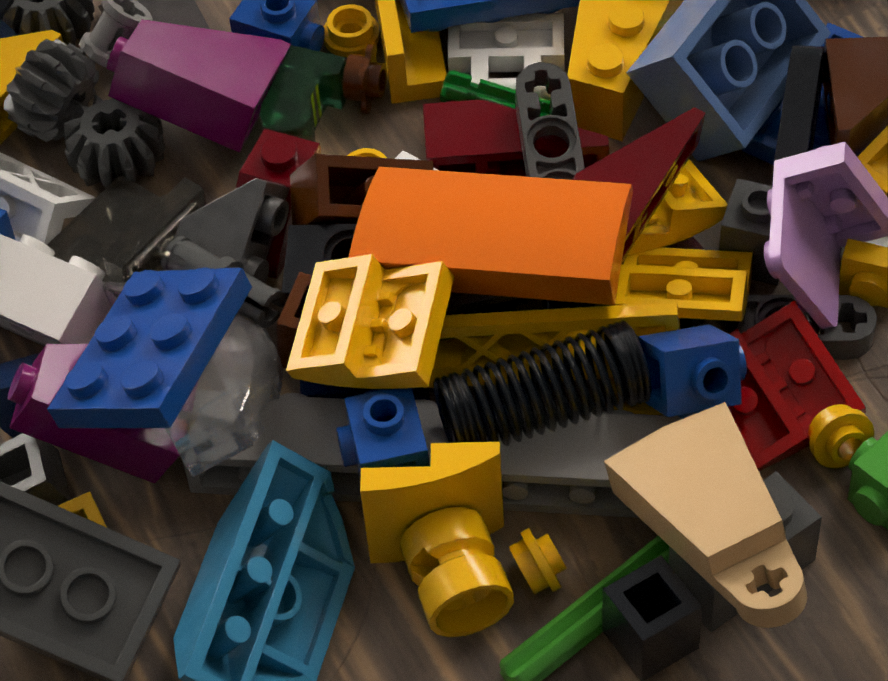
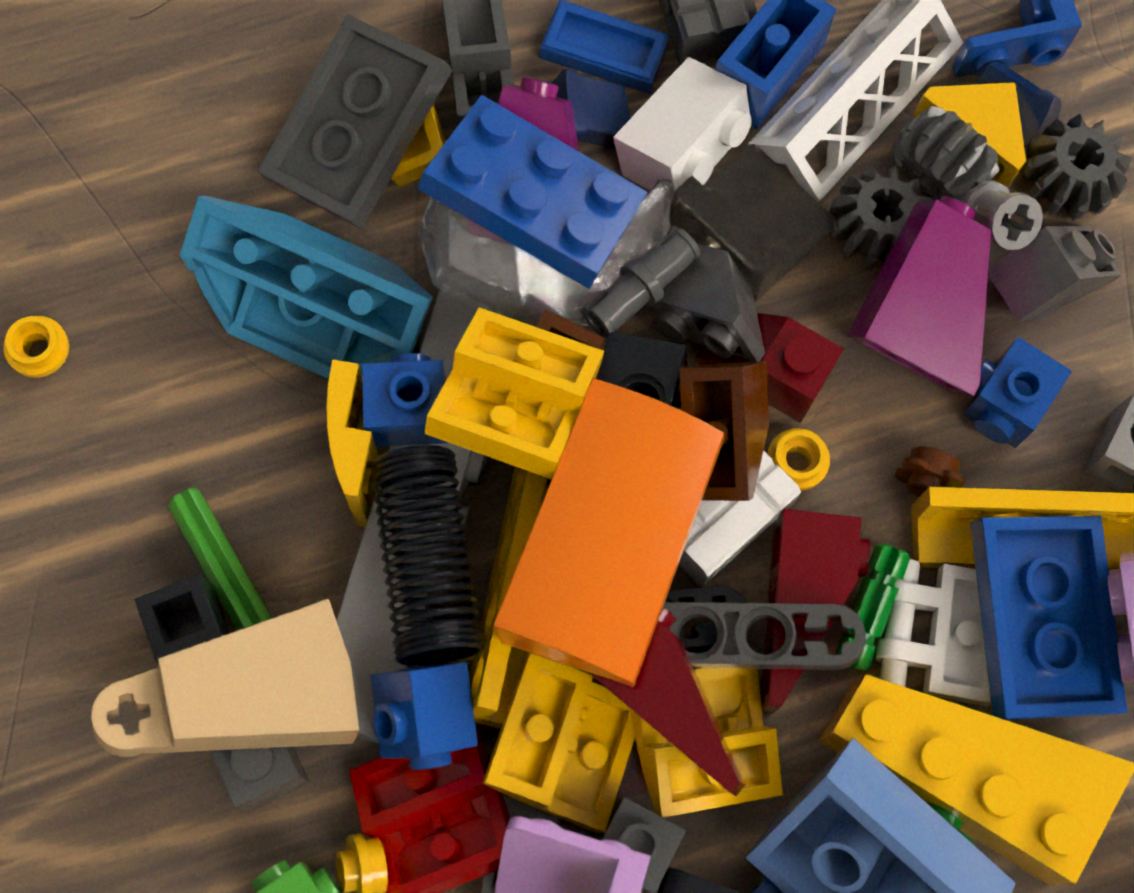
camera: 90 degrees right, 20 degrees up
clear green leg [260,45,347,142] -> none
yellow plate [324,4,380,58] -> none
yellow wheel [400,507,514,637] -> none
yellow plate [509,528,567,594] -> none

